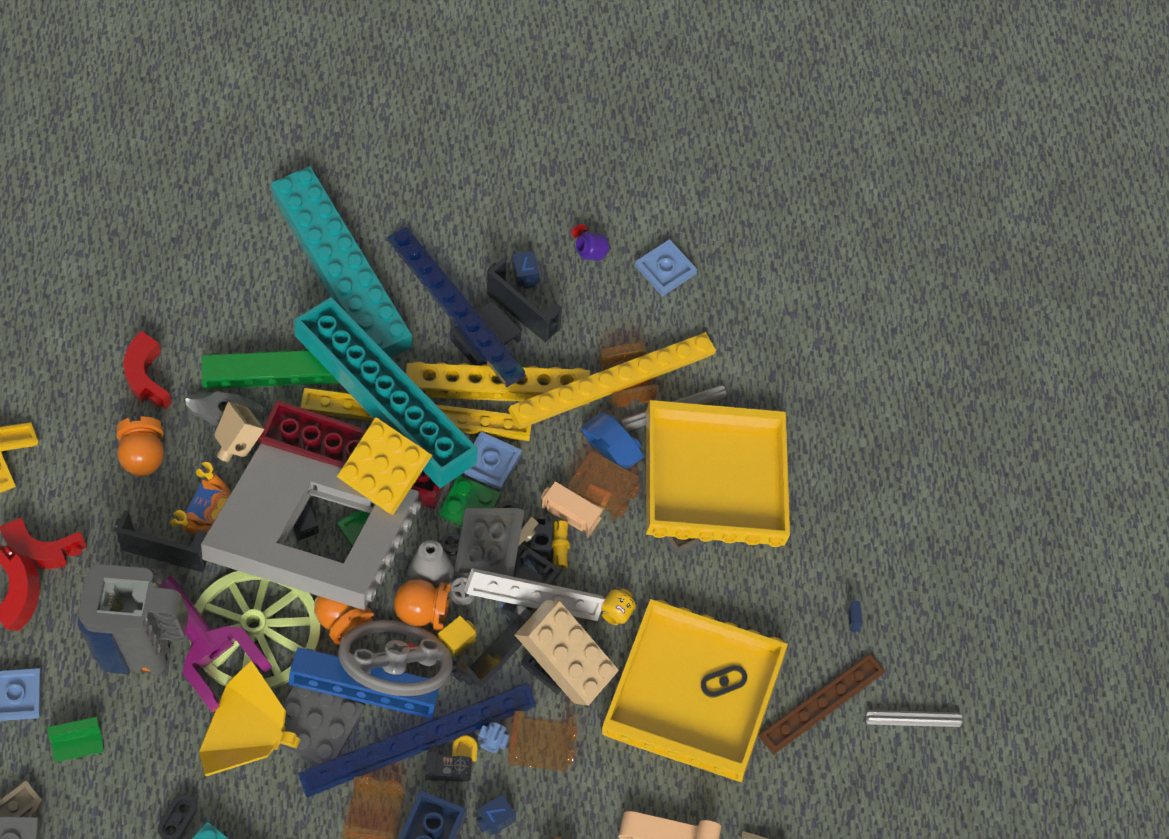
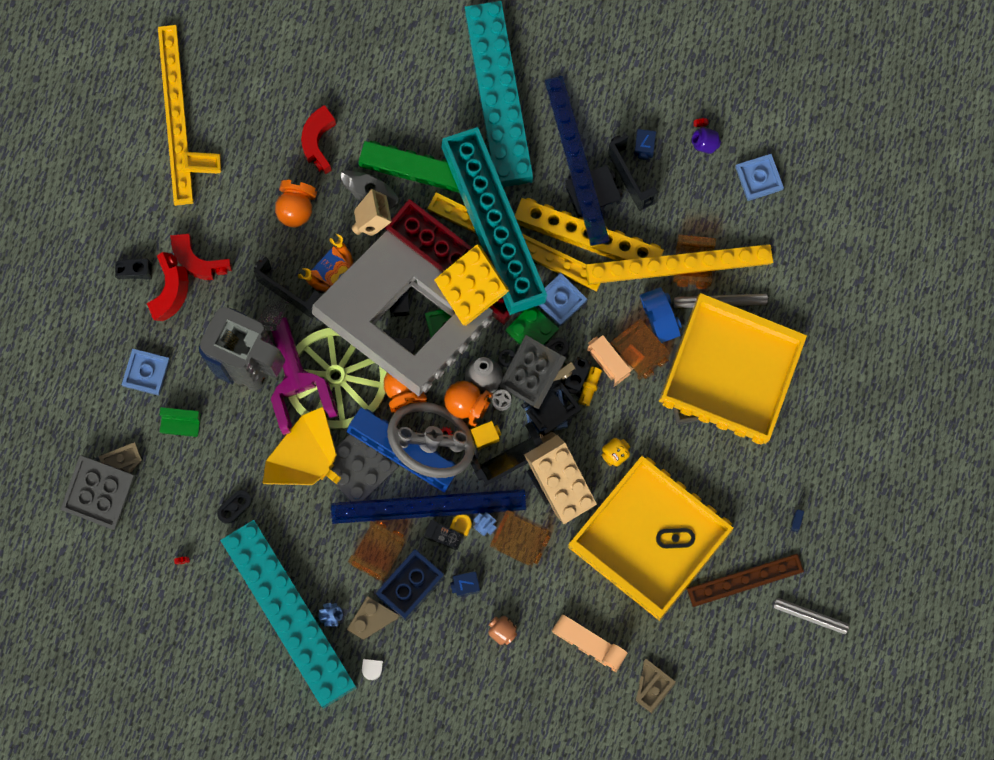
camera: 25 degrees right, 15 degrees up
white plate [464,568,605,621] -> none

